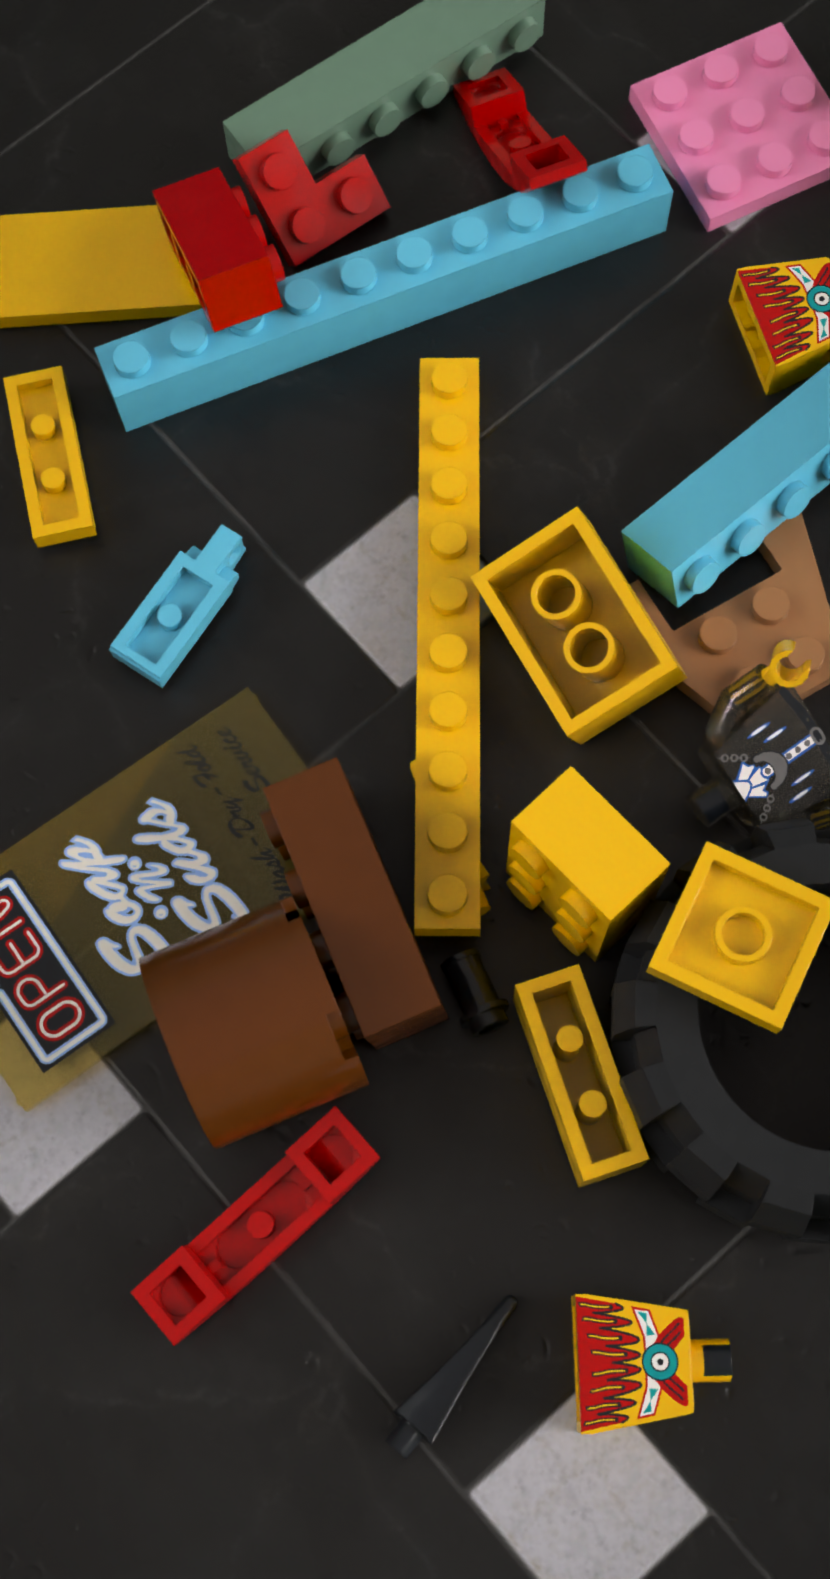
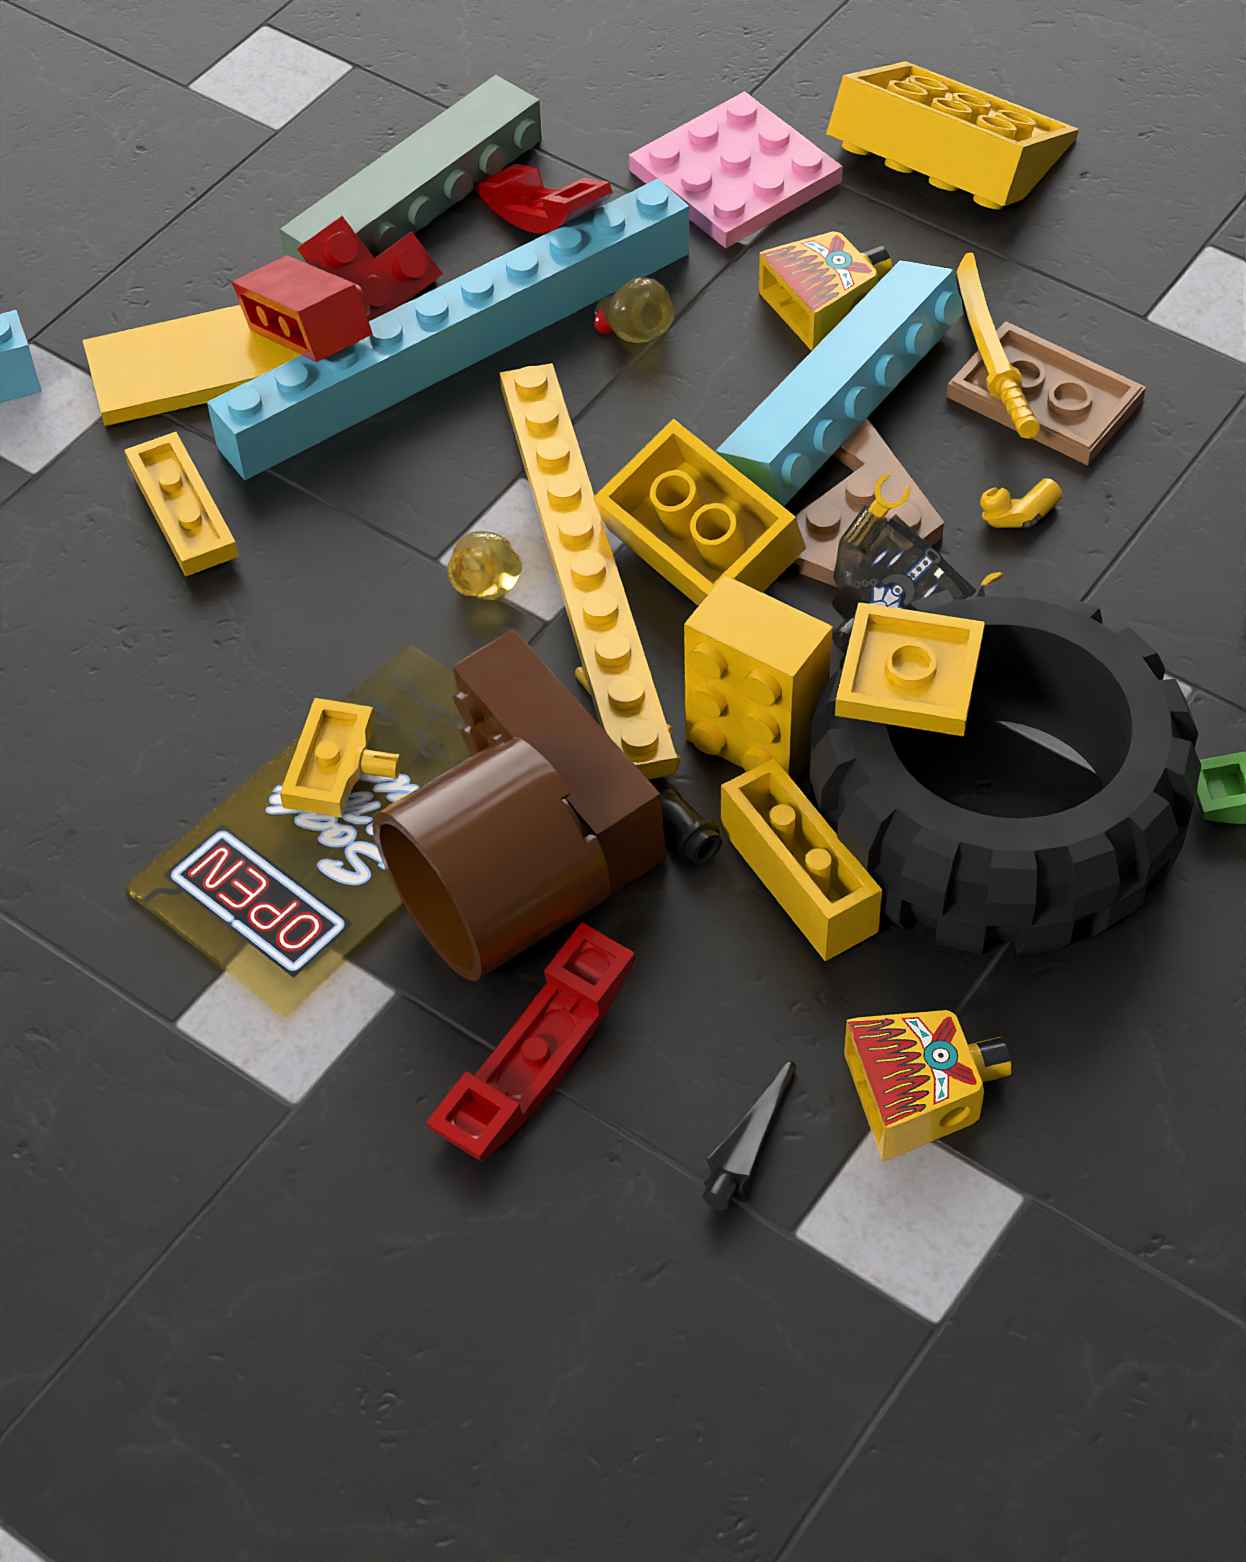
camera: 15 degrees left, 20 degrees down
medium azure hinge [109,524,246,688] -> none
none -> yellow plate [280,698,402,818]
none -> clear yellow animal [447,531,522,600]
none -> clear yellow animal [594,276,674,343]

